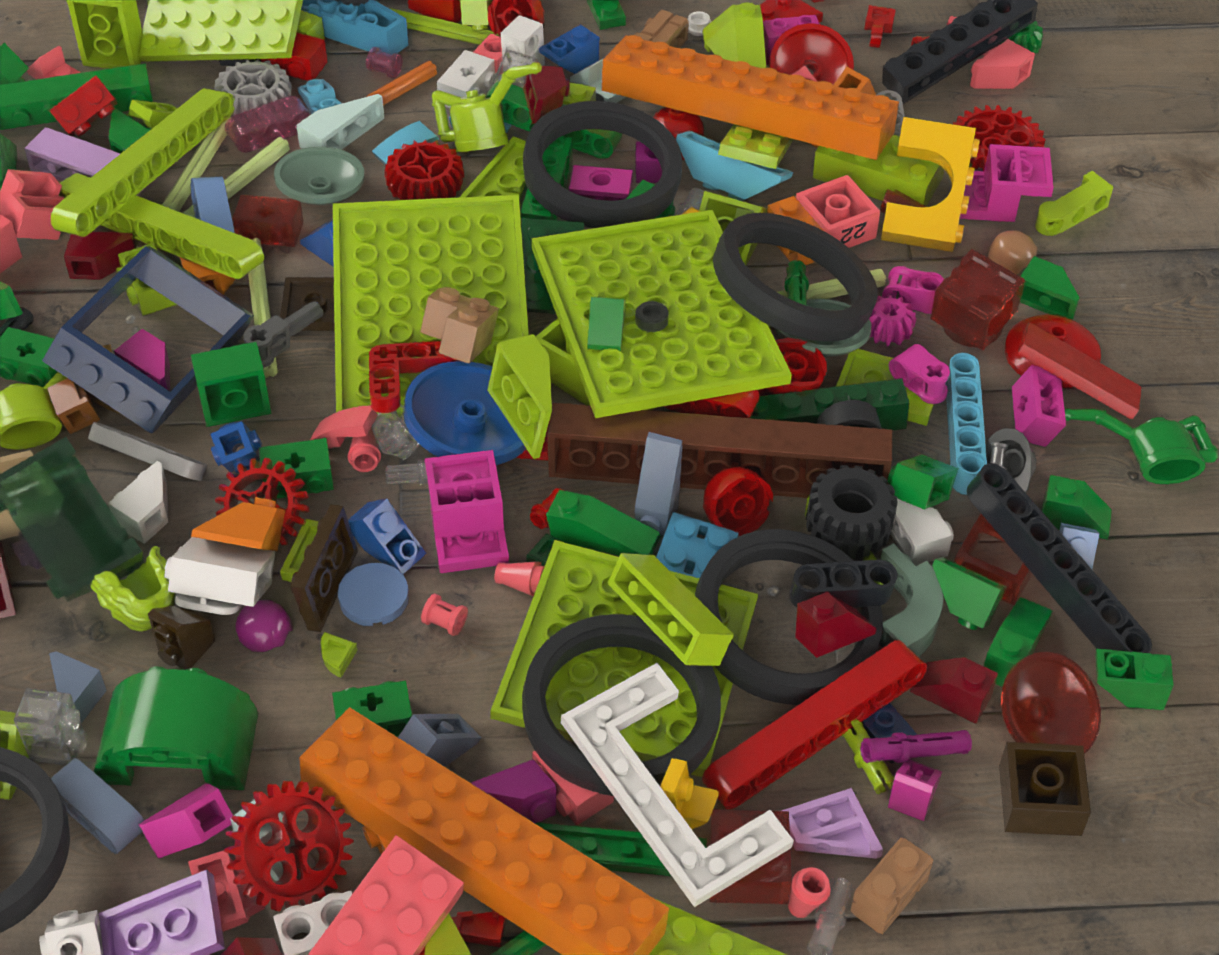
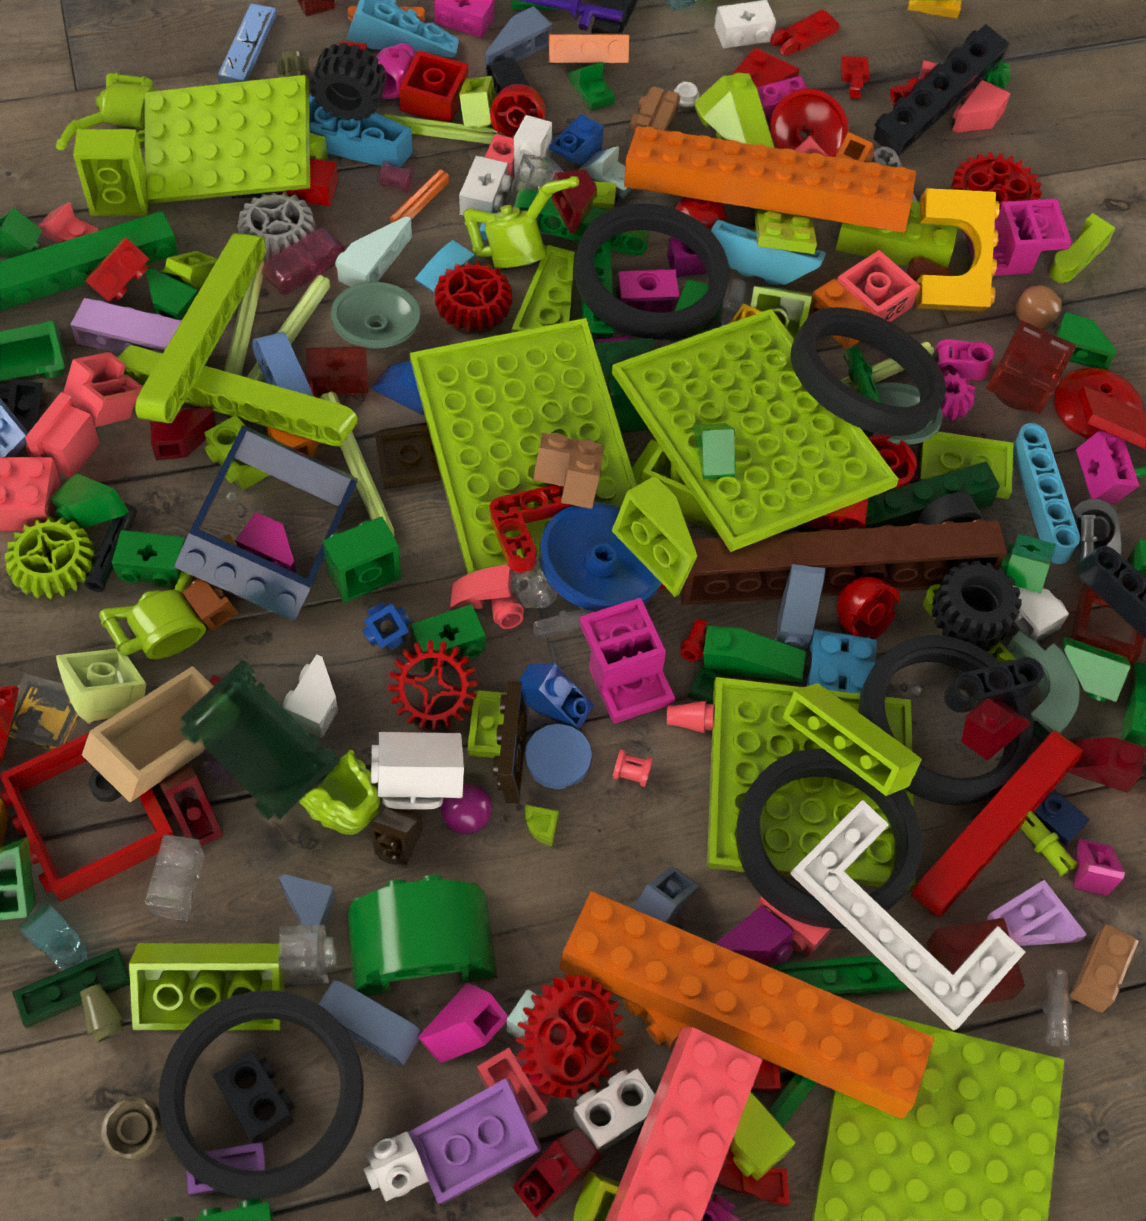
camera: 15 degrees left, 10 degrees up
light grey beam [88,422,207,481] -> none
orange slope [191,497,285,551] -> none
dark grey connector [244,301,323,368] -> none
medium azure slope [297,79,342,114] -> none
green brick [332,680,412,737] -> none
pearl dark grey tile [635,301,669,332] -> none
yellow slope [660,758,719,829] -> none
coral cone [788,867,831,918] -> none
magenta pin [860,730,972,763] -> none
dark pink piece [888,344,950,404] -> none

